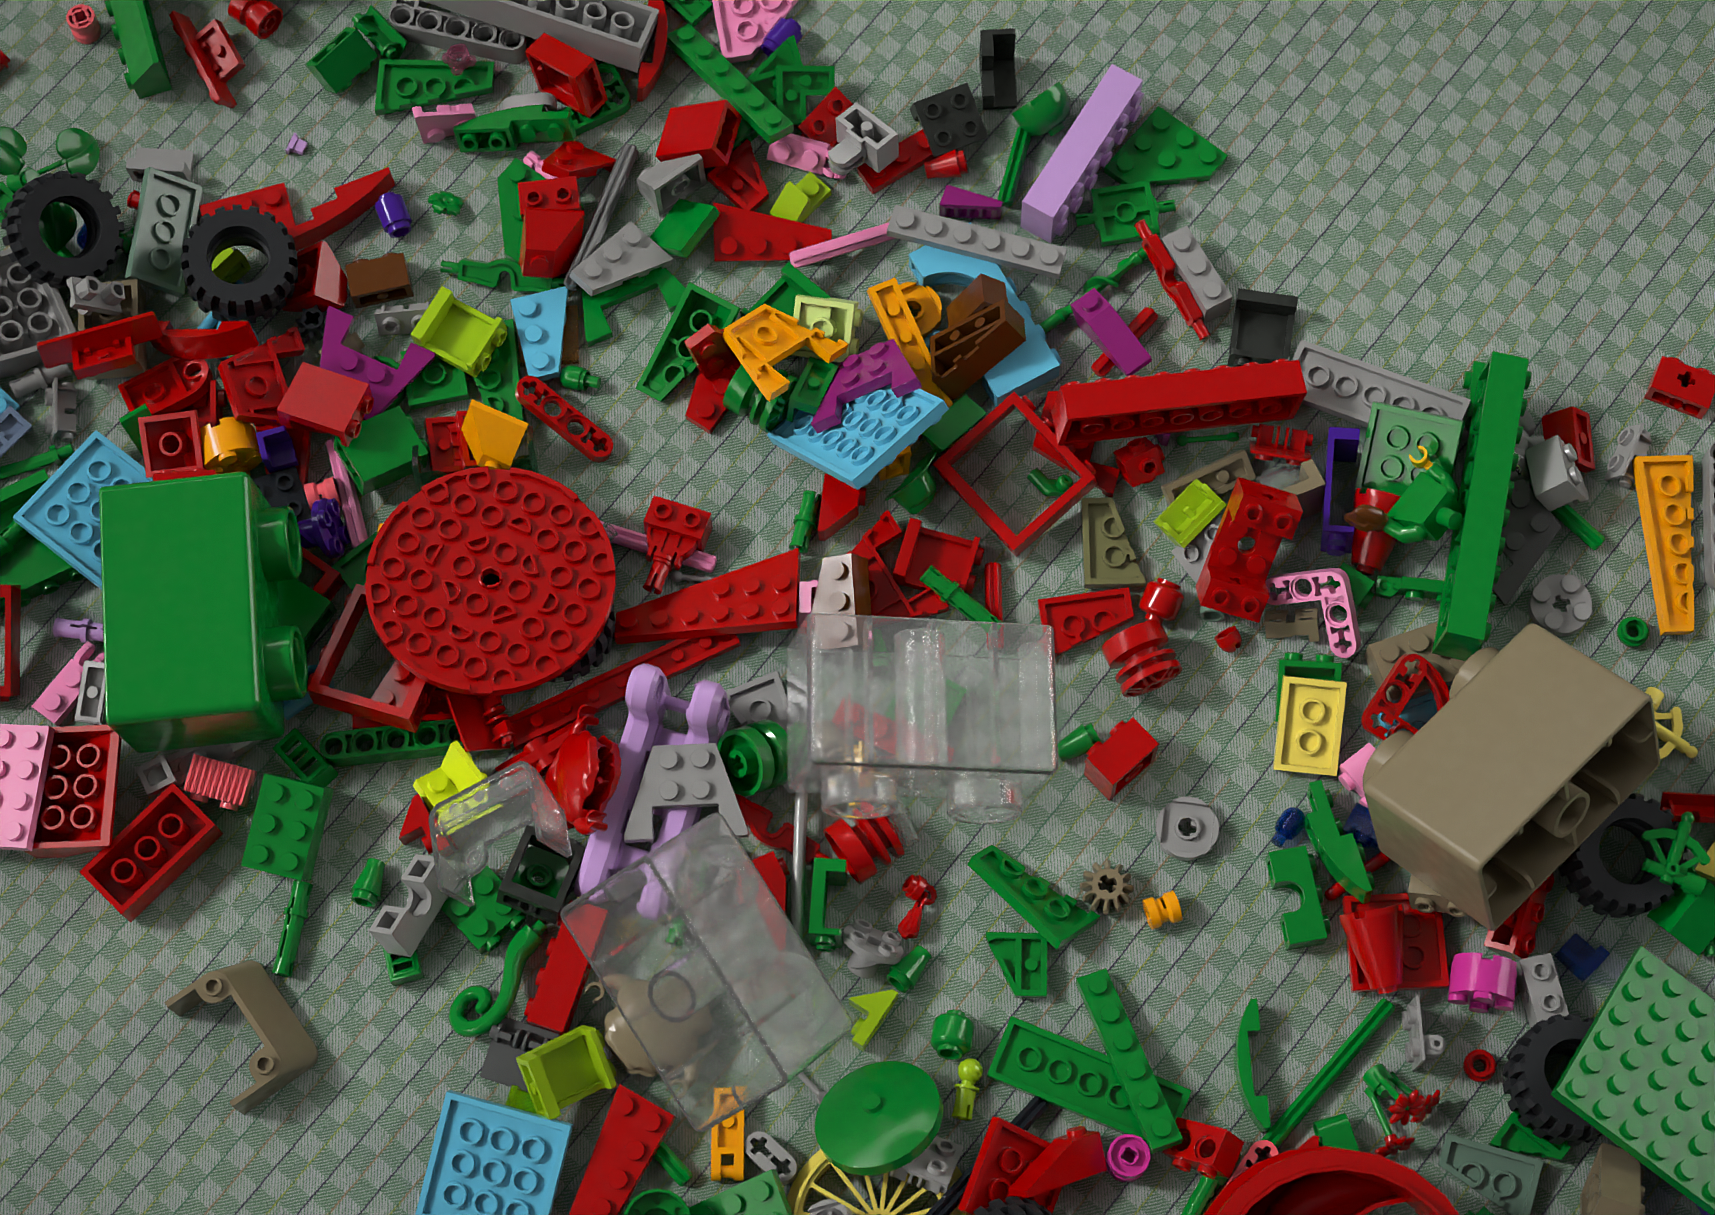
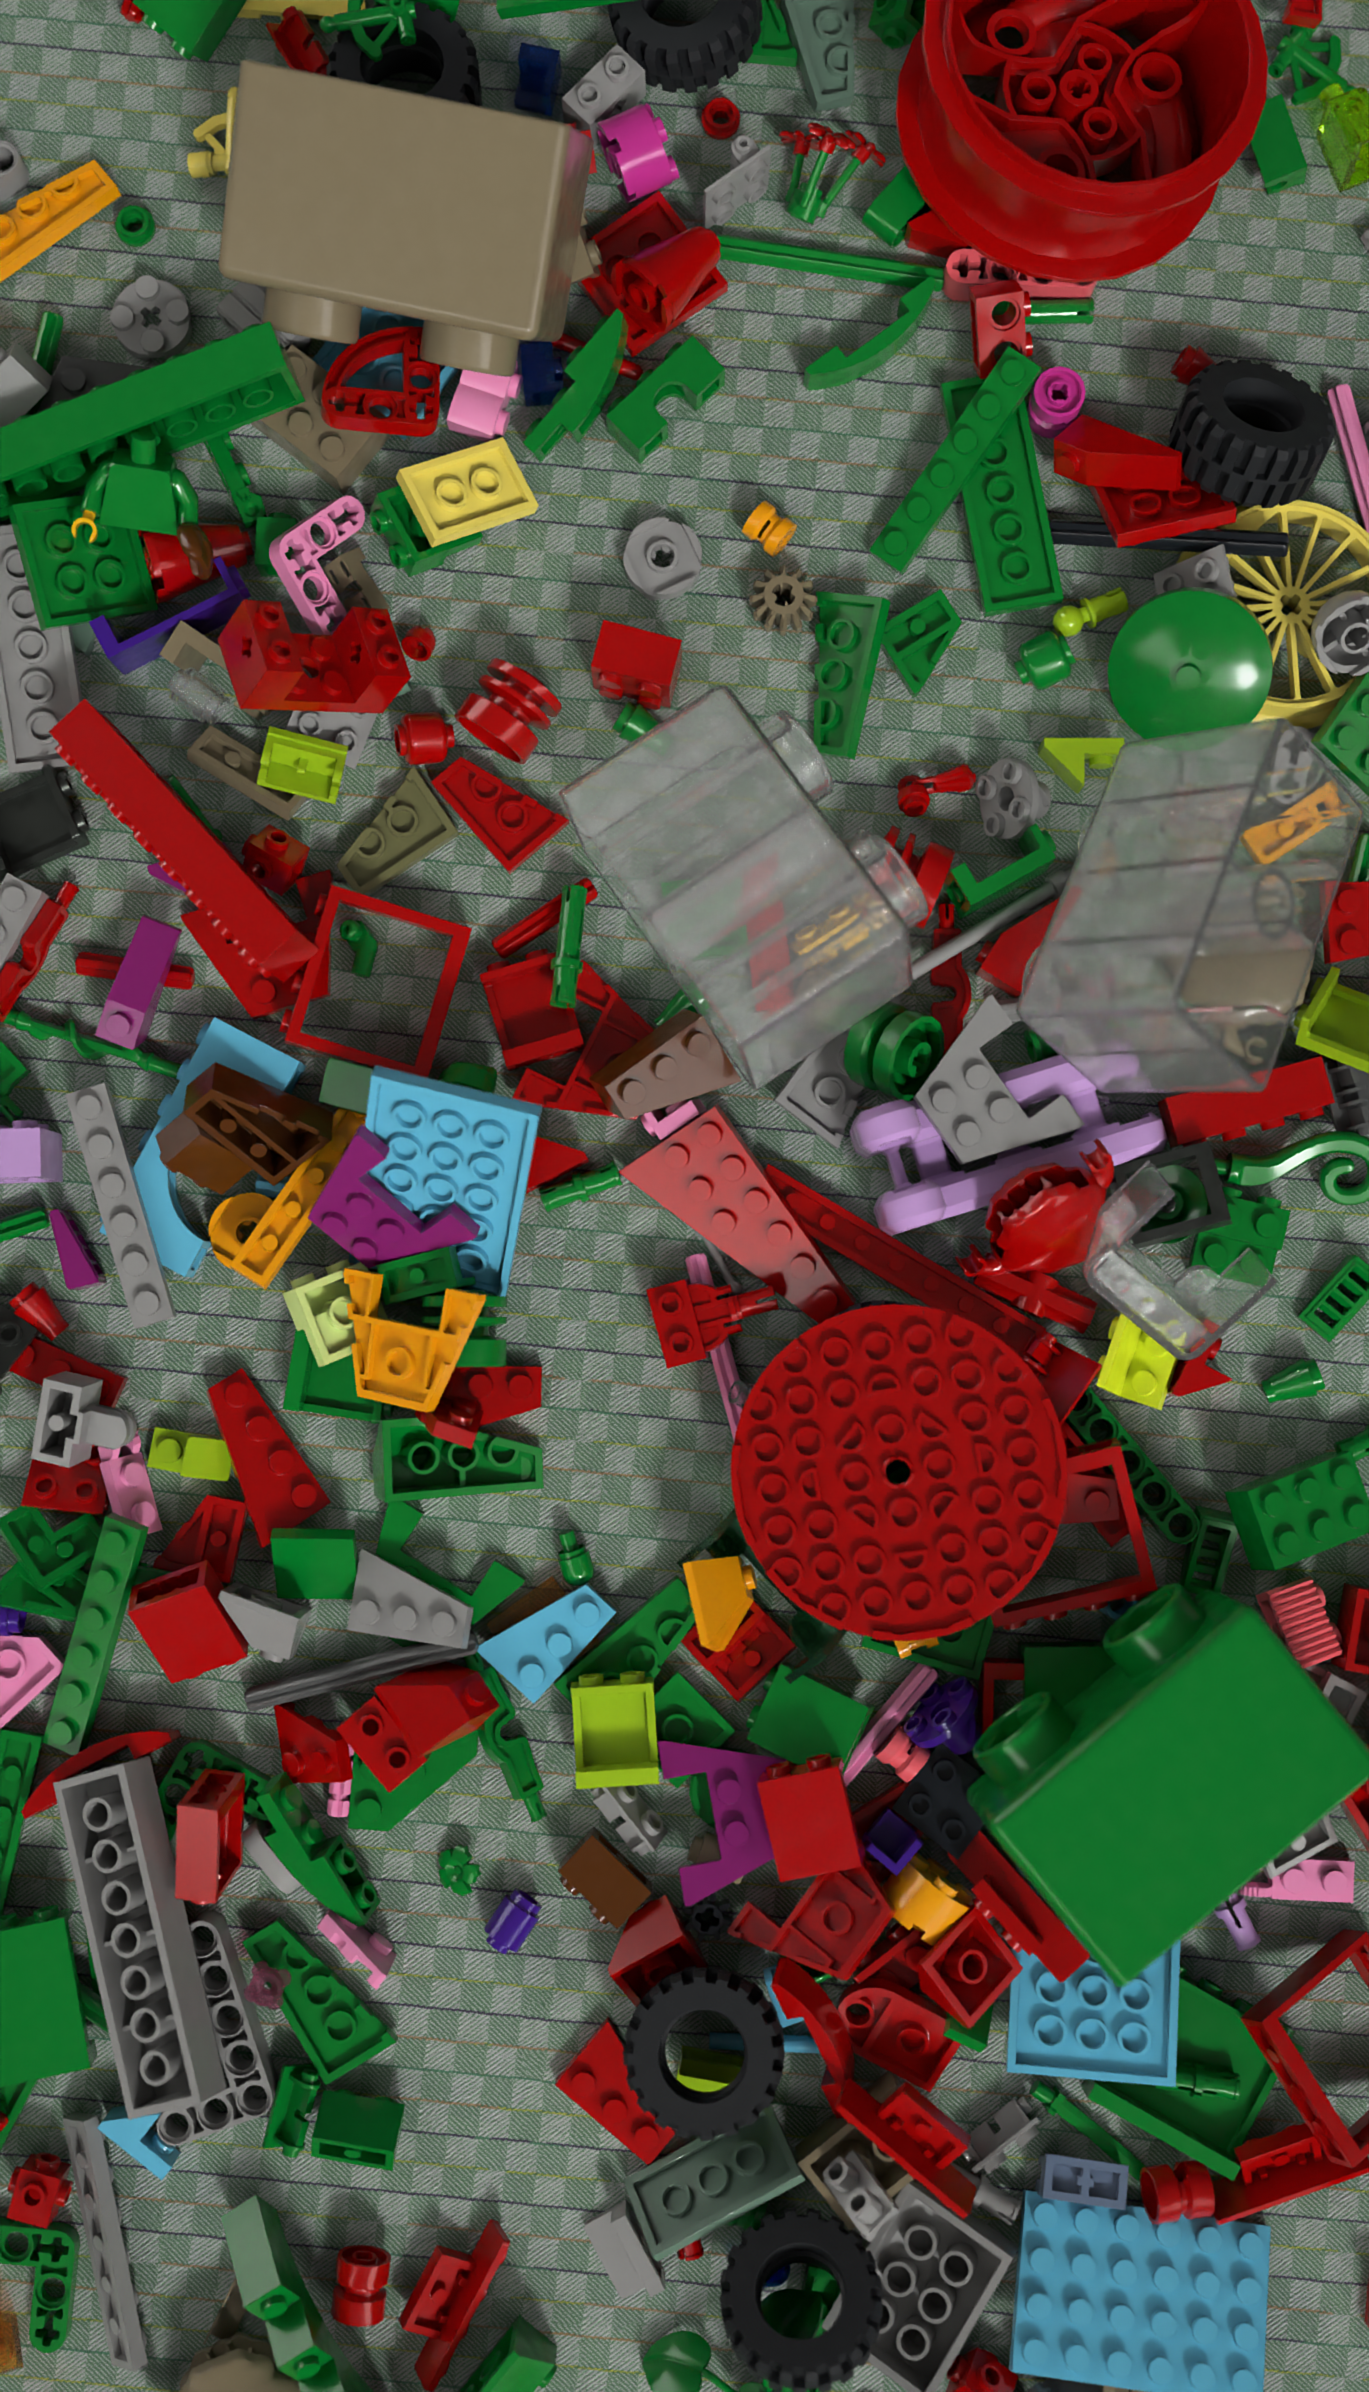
camera: 130 degrees left, 15 degrees up
lavender piece [286,133,308,156] -> none
red slope [287,167,395,251] -> none
light grey arch [368,854,458,957] -> none
red beam [515,376,613,463] -> none
bright pink axle [789,223,896,268] -> none
green cone [886,945,932,993] -> none
red hinge [1249,423,1313,466] -> none
clear blue cylinder [1271,807,1306,848] -> none

